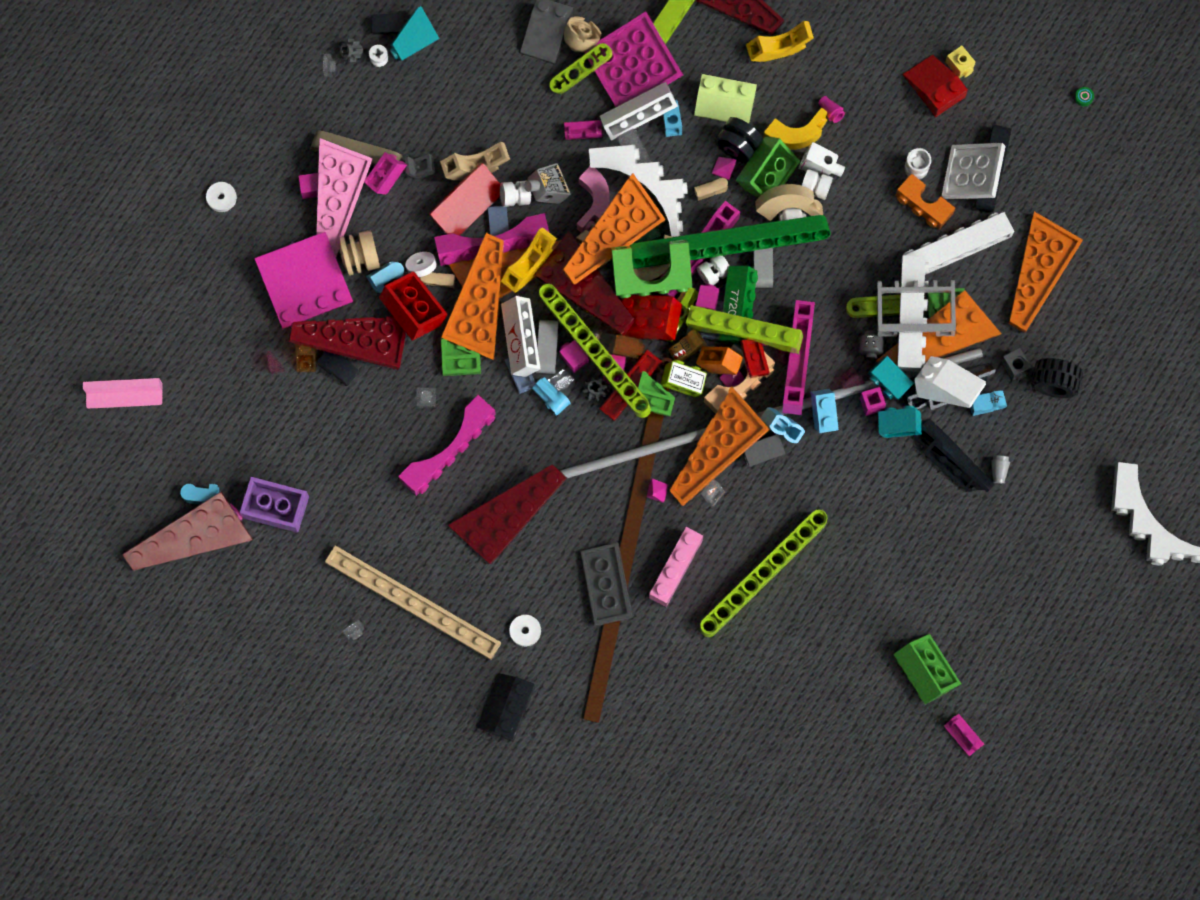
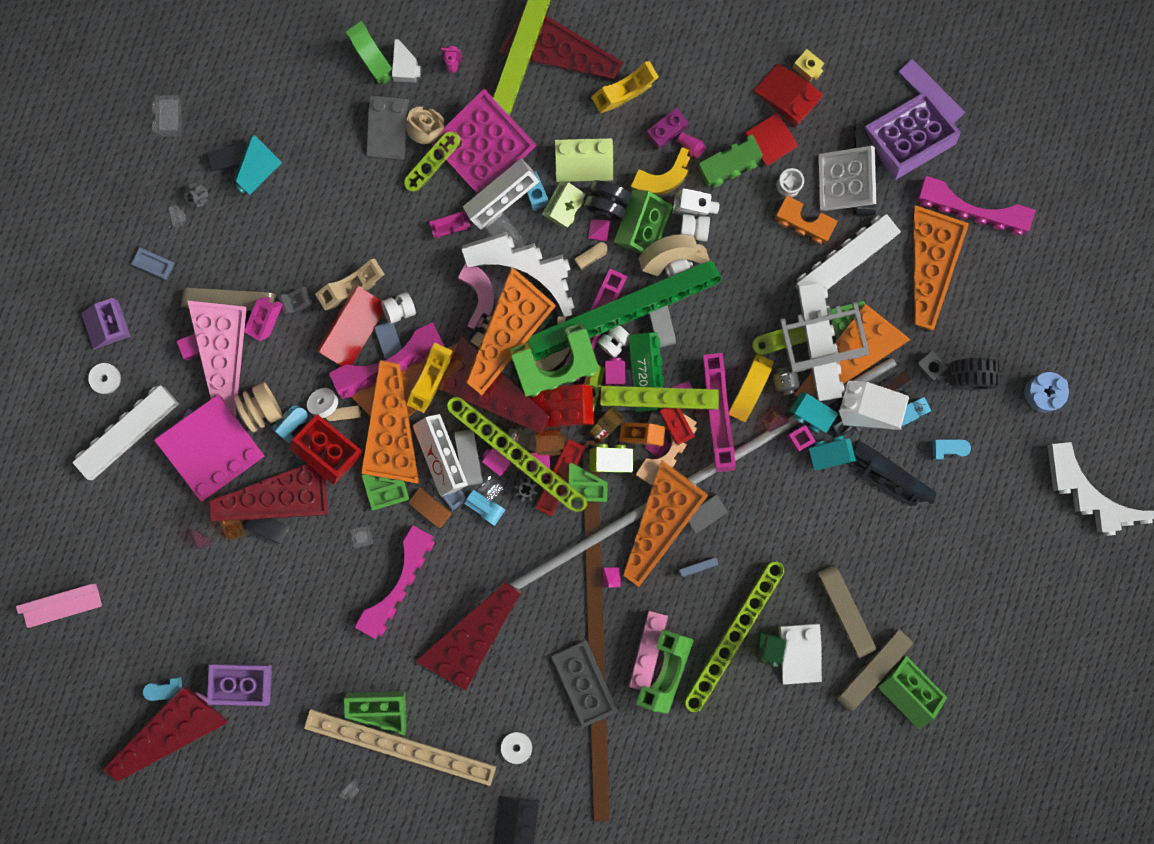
camera: 20 degrees left, 10 degrees up
white wheel [369,45,388,67] -> none
light grey torso [524,163,571,204] -> none
clear plate [701,479,725,507] -> none
medium azure brick [760,407,805,443] -> none
medium azure brick [810,389,839,433] -> none
dark pink hinge [944,714,984,756] -> none
light grey cone [991,455,1010,484] -> none
green tile [1075,87,1094,107] -> none
none -> white brick [72,385,179,480]
none -> medium lavender slope [81,298,131,349]
none -> sand blue tile [131,247,175,280]
none -> bright green wedge [344,691,406,735]
none -> dark orange slope [408,488,452,528]
none -> yellowish green brick [542,182,586,227]
none -> bright green arch [636,629,694,713]
none -> magenta brick [646,108,689,150]
none -> sand blue tile [679,557,718,577]
none -> bright green wedge [698,134,763,188]
none -> yellow arch [729,354,774,422]
none -> red slope [745,113,798,166]
none -> dark green arch [755,633,788,667]
none -> white slope [778,623,822,684]
none -> dark tan beam [817,564,876,658]
none -> dark tan beam [836,629,913,712]
none -> medium lavender slope [865,91,961,180]
none -> medium lavender tile [898,59,965,124]
none -> dark pink arch [916,176,1035,236]
none -> medium azure leg [932,440,971,460]
none -> light blue brick [1025,372,1069,412]

